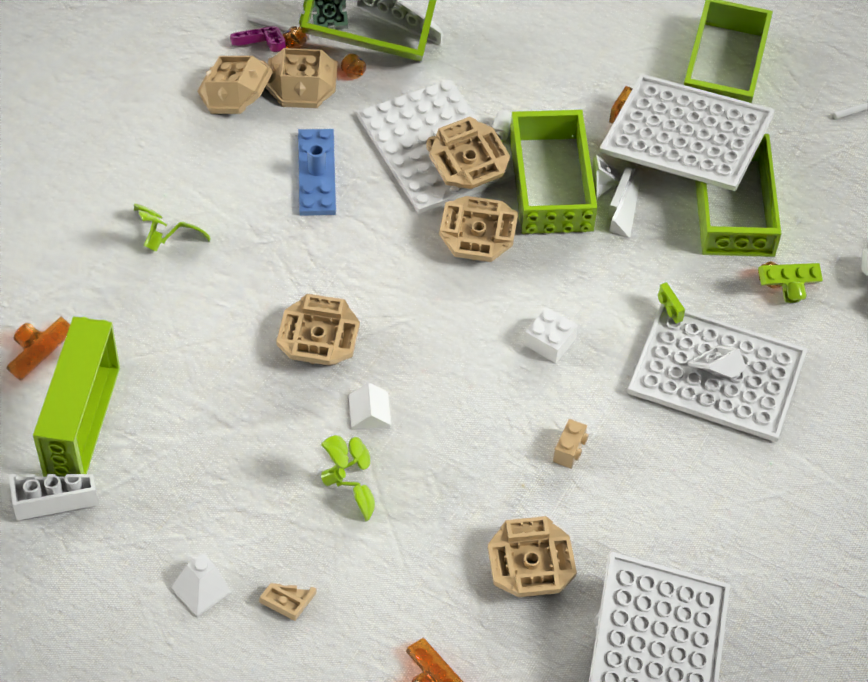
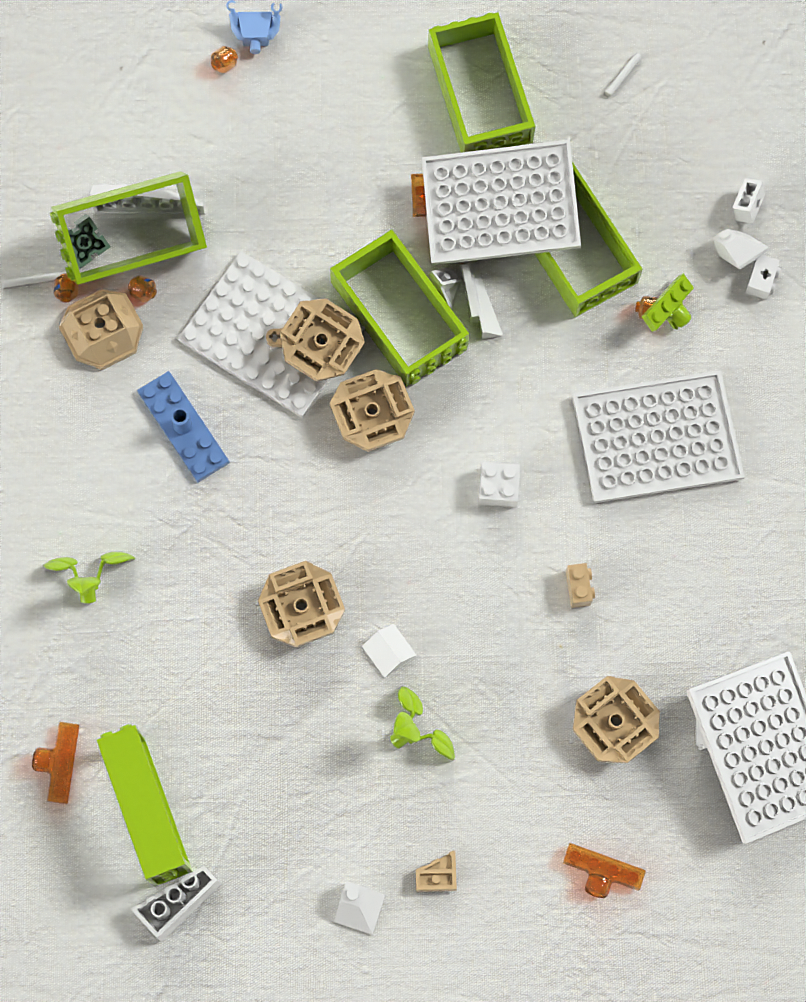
camera: 30 degrees left, 20 degrees up
tan piece [197,56,273,114] -> none
magenta beam [230,26,286,52] -> none
white head [492,110,511,141] -> none
lime plate [657,282,685,324] -> none
white slope [688,346,747,379] -> none

